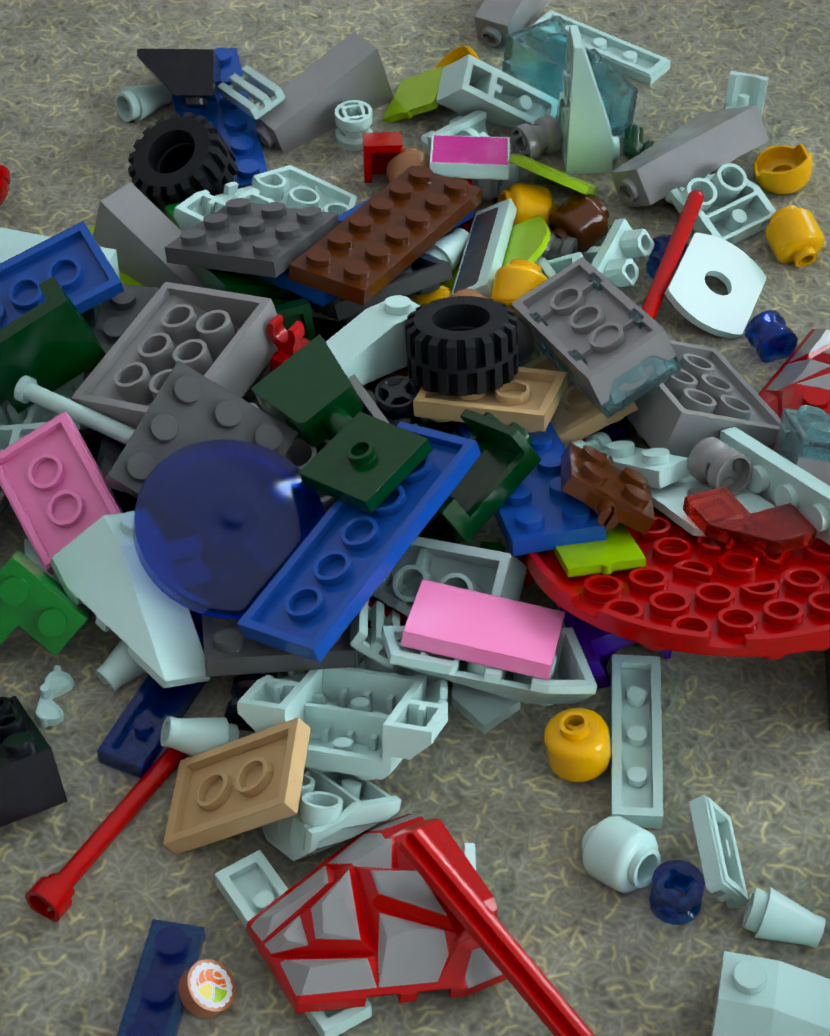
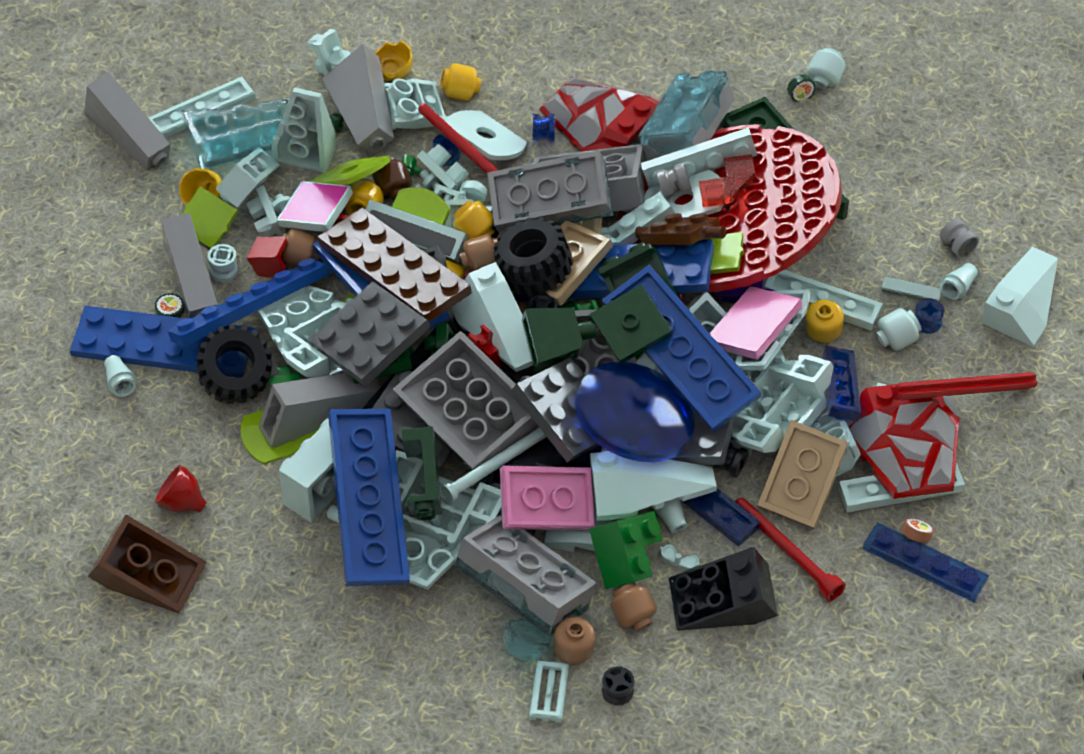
camera: 70 degrees left, 5 degrees up
black slope [137,49,221,108] -> none
light aqua cone [160,716,239,756] -> none
light aqua tile [217,65,286,120] -> none
light grey wheel [510,115,563,160] -> none
none -> blue plate [167,258,330,347]
none -> clear blue plate [823,345,861,422]

